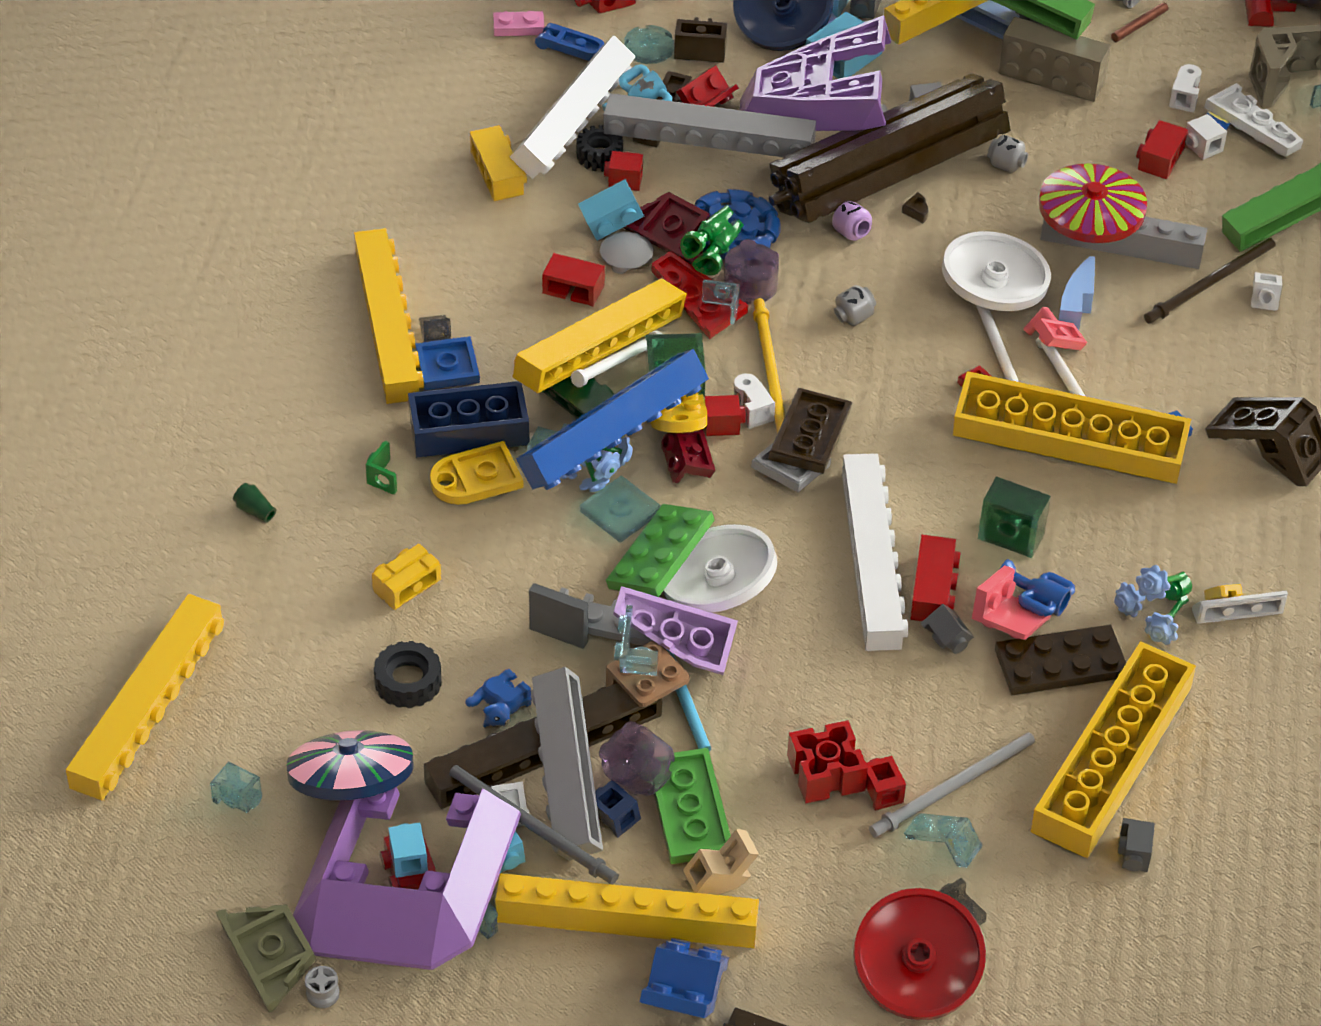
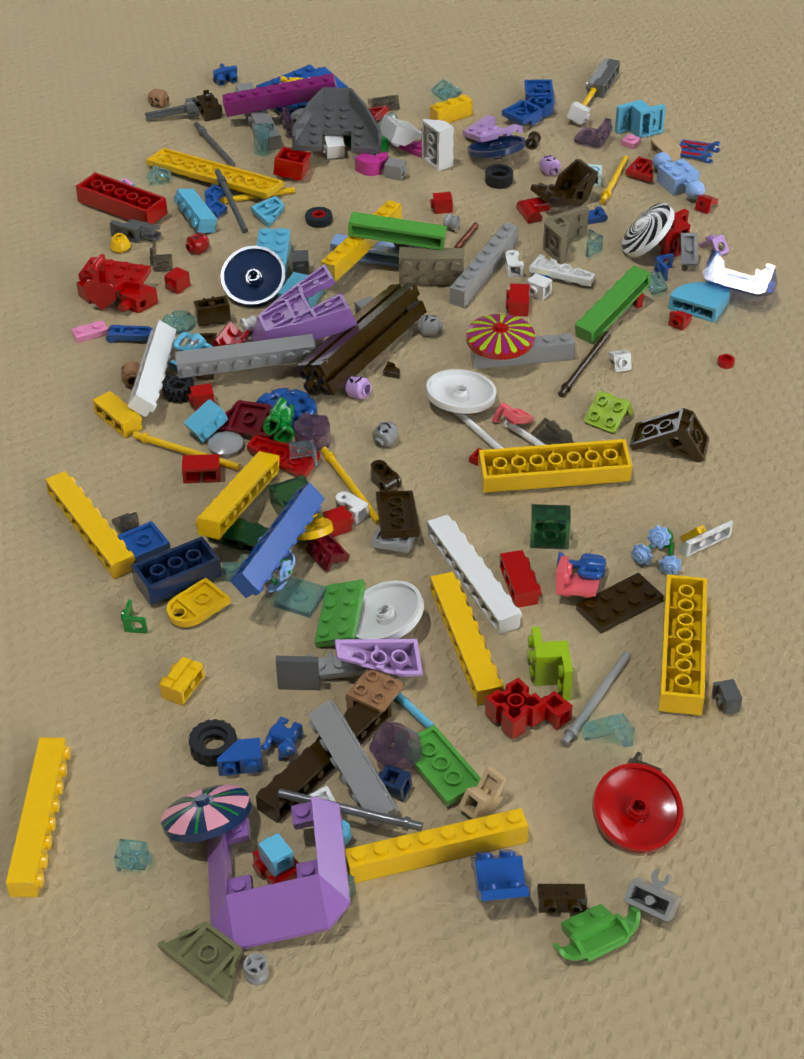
camera: 20 degrees left, 5 degrees down
dark green cone [233,483,277,523] -> none
white bar [571,330,664,387] -> none
clear light blue bracket [614,605,658,676] -> none
dark grey brick [921,604,974,654] -> none
light blue slope [1058,256,1095,330] -> none
none -> medium nougat head [121,361,140,387]
none -> yellow bar [133,431,241,471]
none -> blue slope [217,737,263,776]
none -> white wheel [240,315,256,334]
none -> dark brown piece [371,460,402,491]
none -> yellow brick [430,572,504,705]
none -> light grey brick [450,223,518,308]
none -> lime bracket [527,626,573,700]
none -> clear smoke bracket [531,418,574,445]
none -> lime bracket [584,391,634,434]

